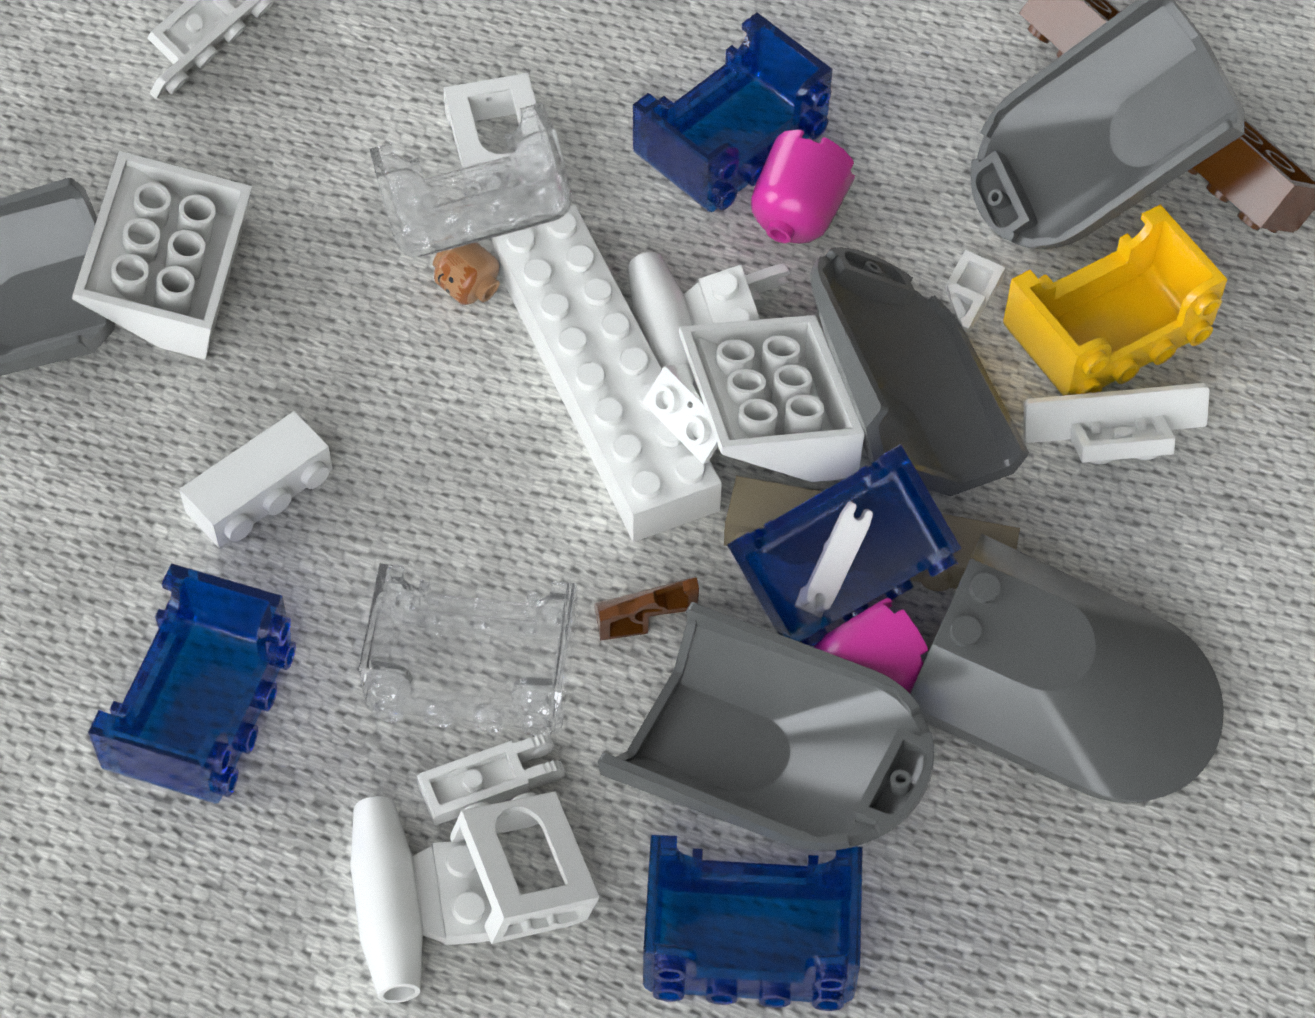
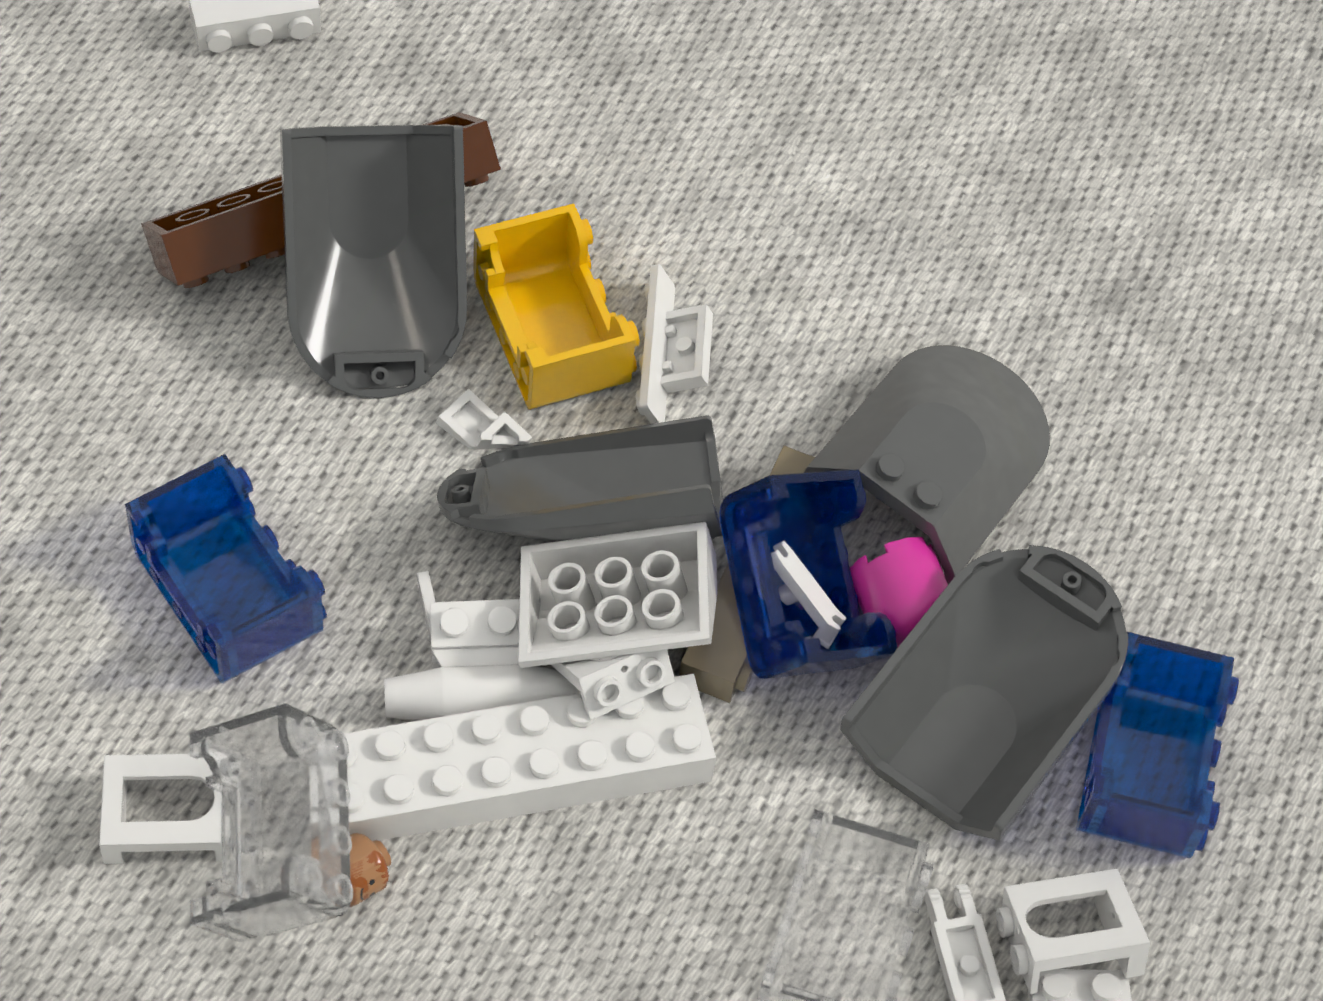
camera: 85 degrees left, 0 degrees up
reddish brown slope [594,576,699,641] -> none
dark pink cylinder [750,130,855,244] -> none

